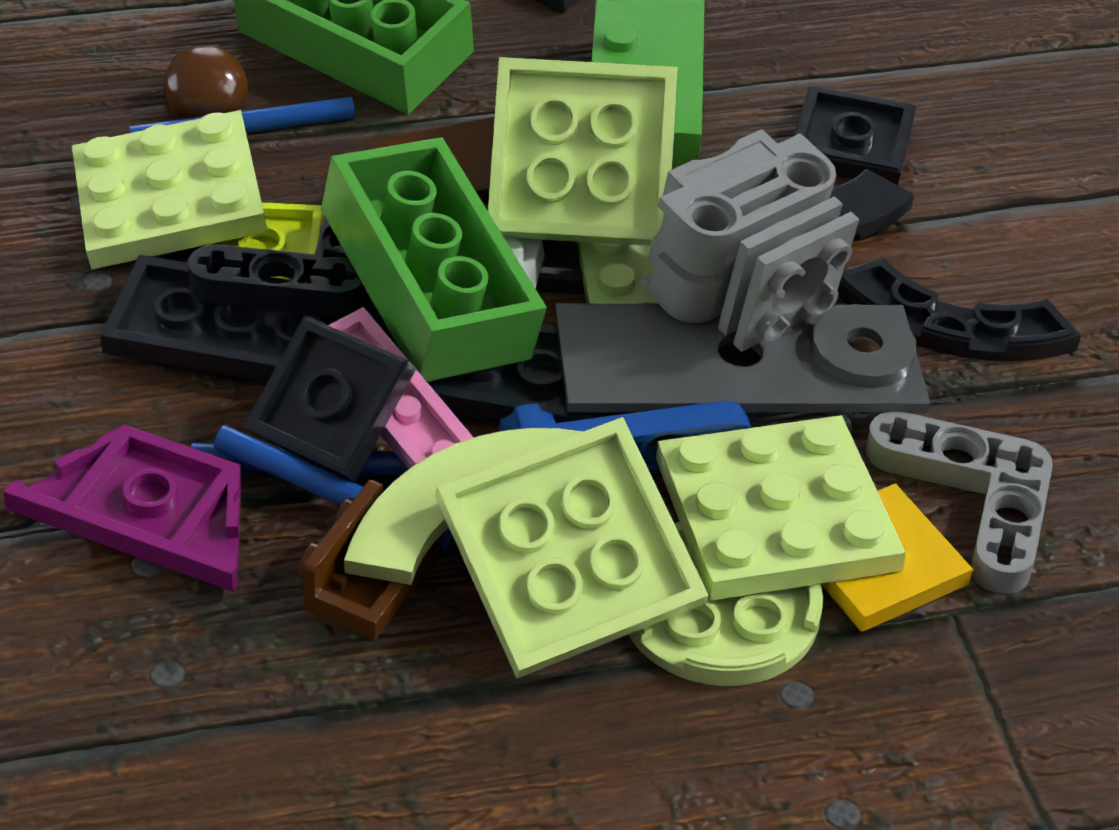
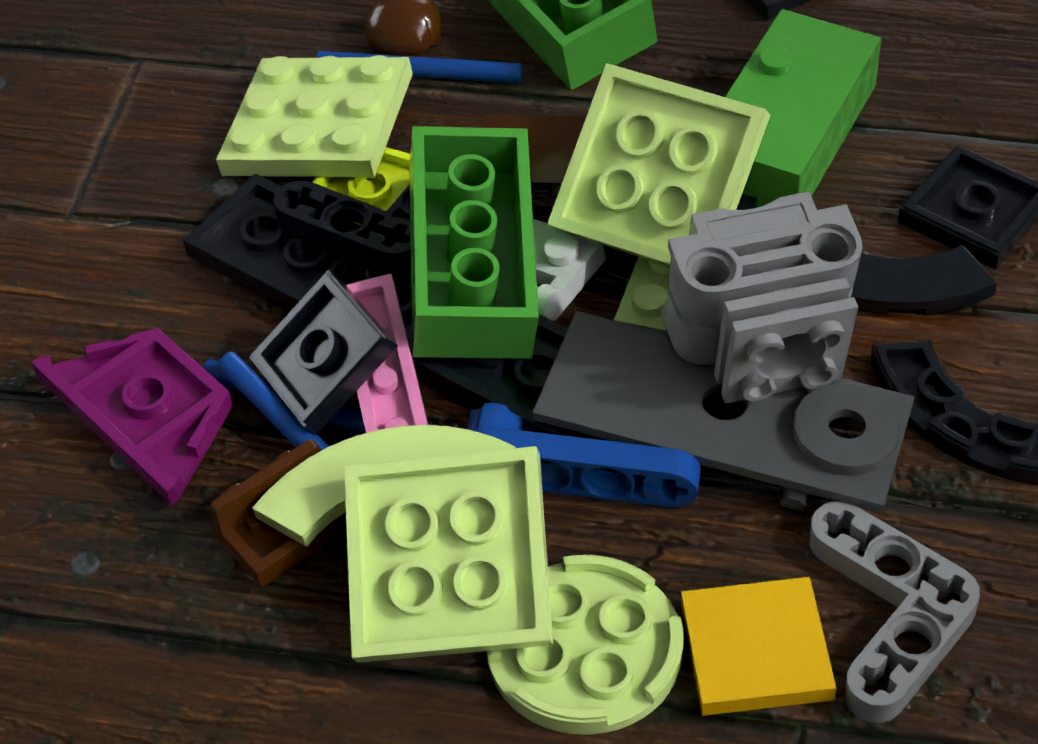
camera: 30 degrees right, 5 degrees up
yellowish green plate [656,415,906,601] -> none

